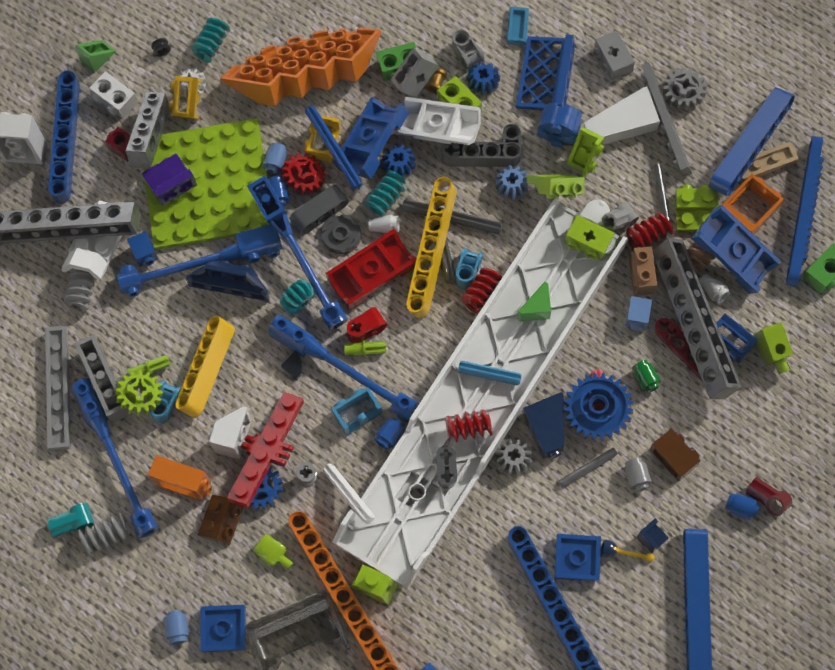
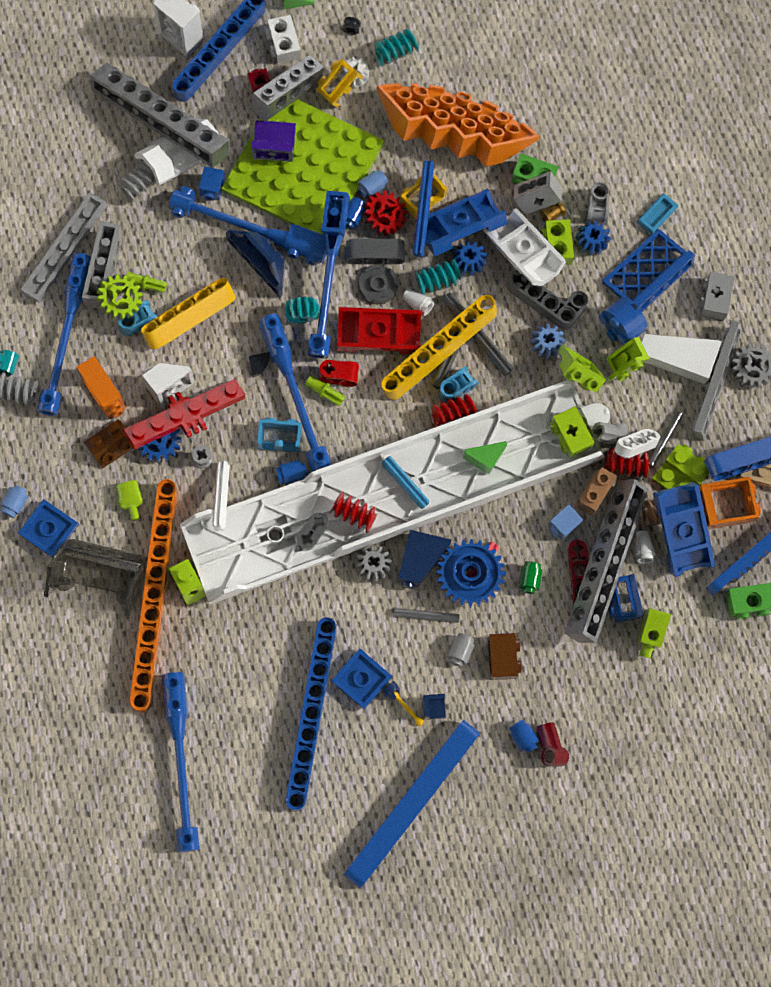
camera: 25 degrees right, 5 degrees up
none -> white beam [615,429,660,458]

